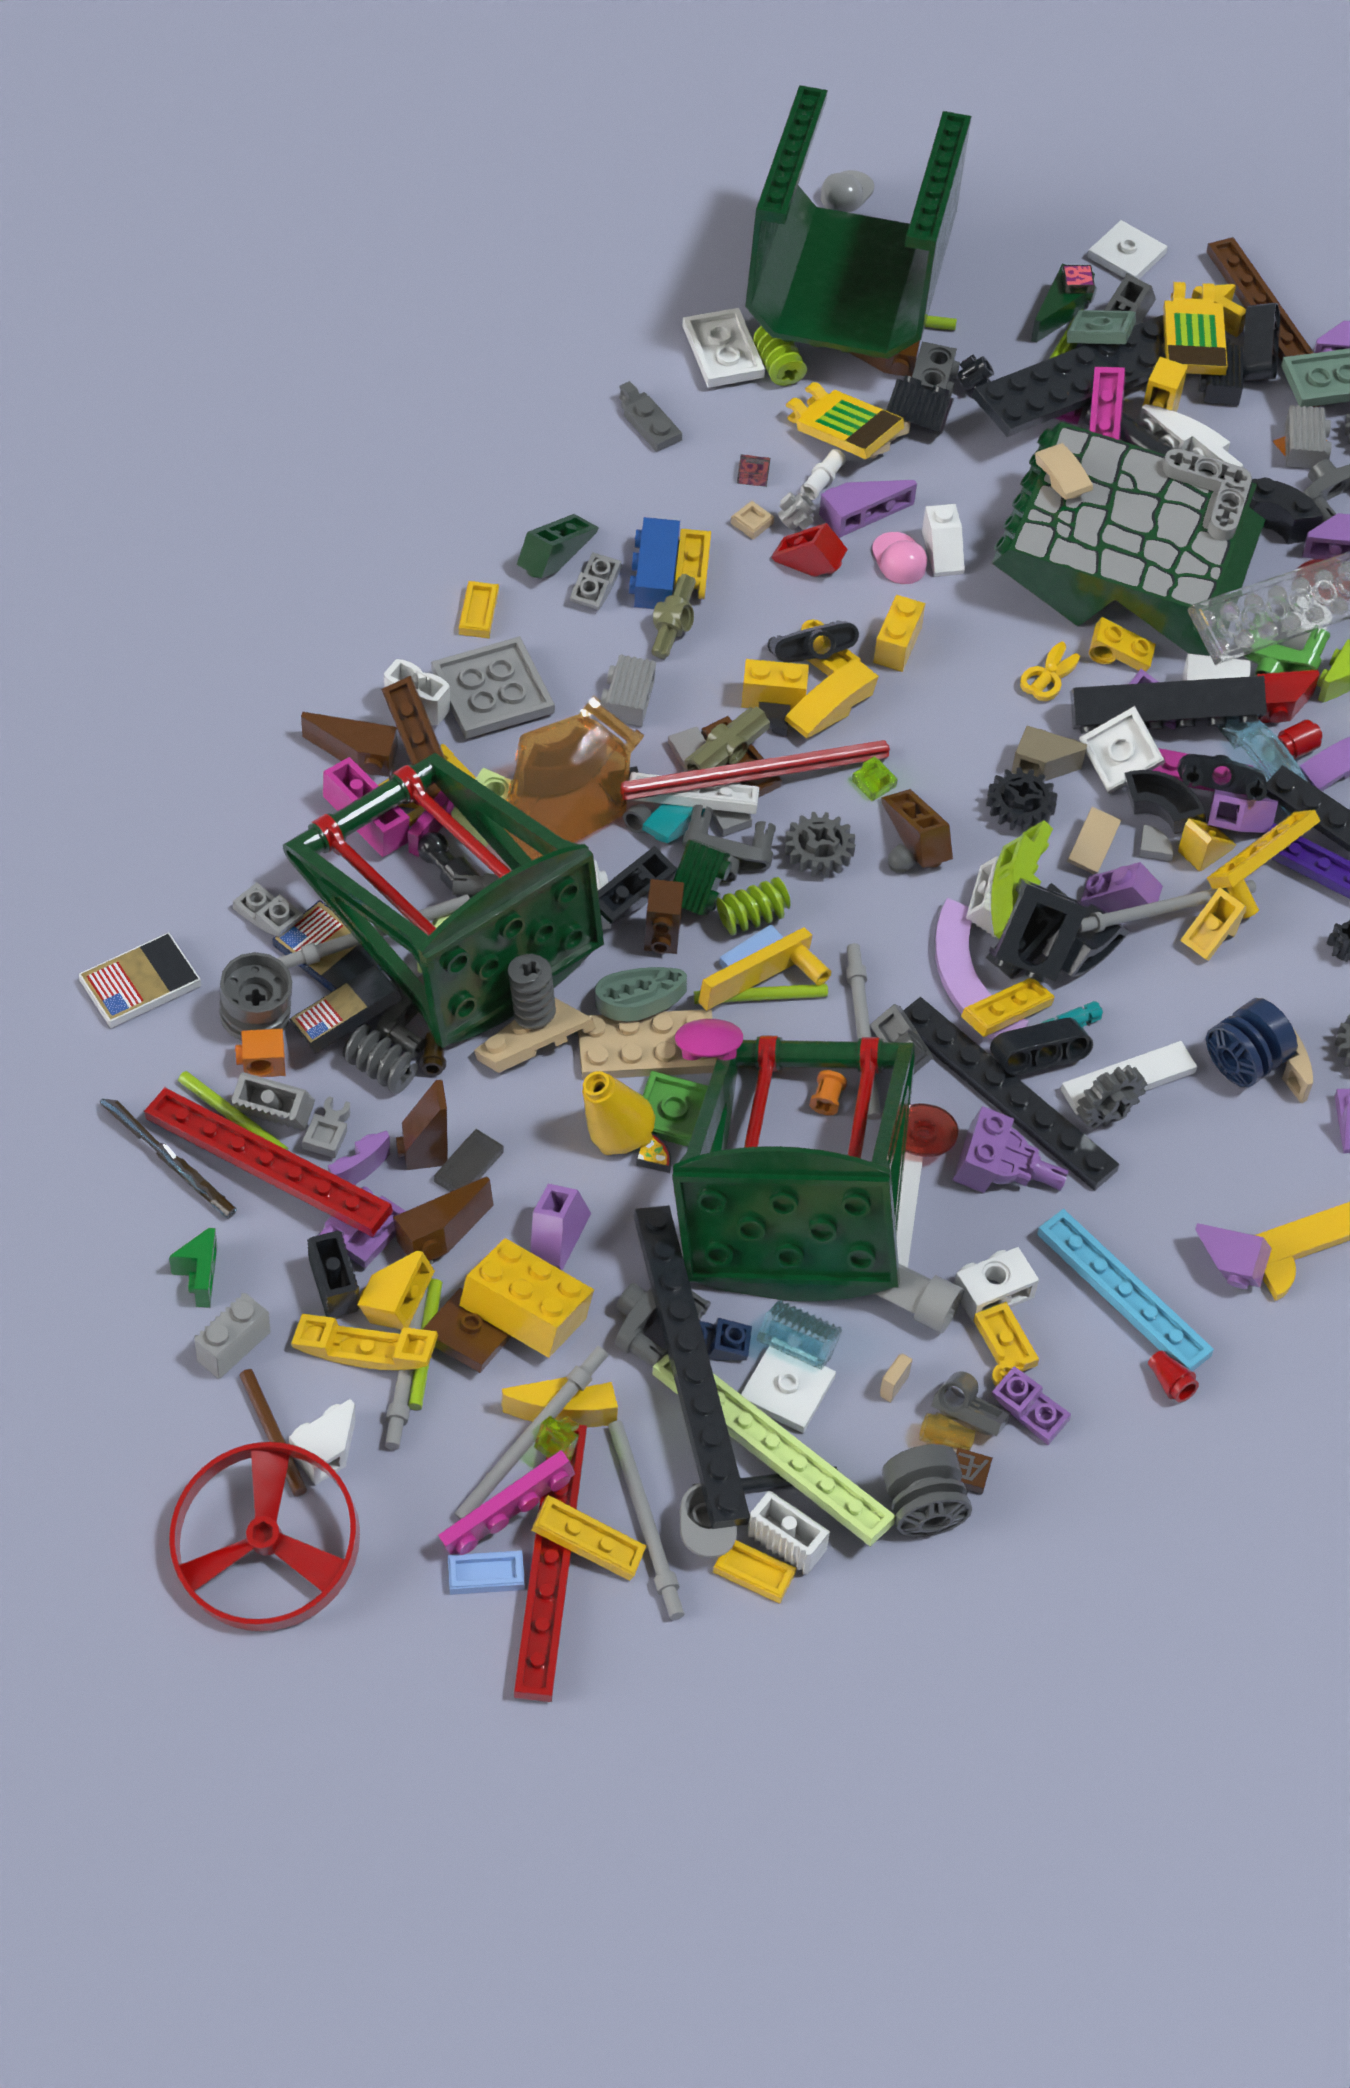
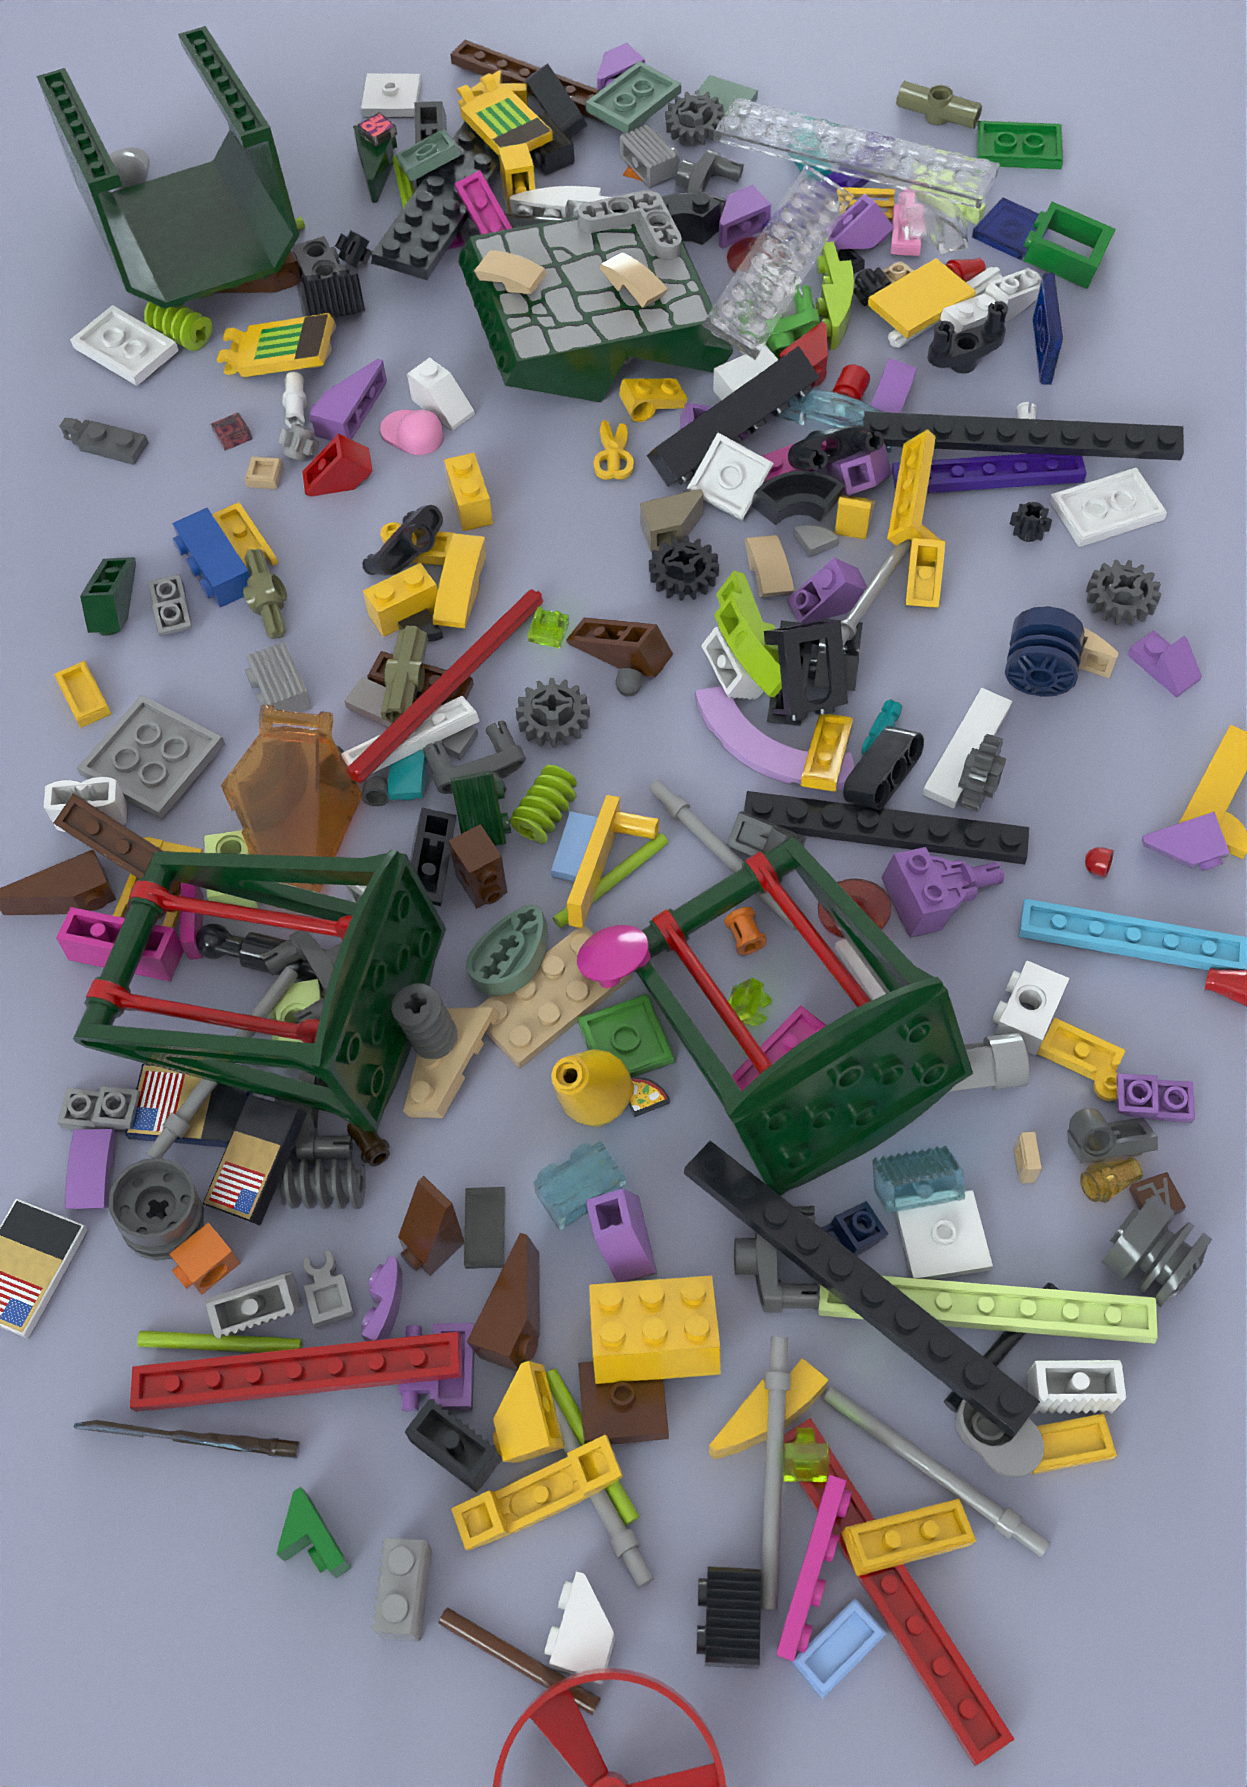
camera: 30 degrees left, 5 degrees up
none -> medium lavender slope [65,1129,115,1209]
none -> clear light blue brick [533,1141,626,1230]
none -> tan slope [599,253,668,308]
none -> black brick [696,1566,761,1669]
none -> clear neon green tile [728,977,772,1026]
none -> red hinge [1085,847,1114,878]

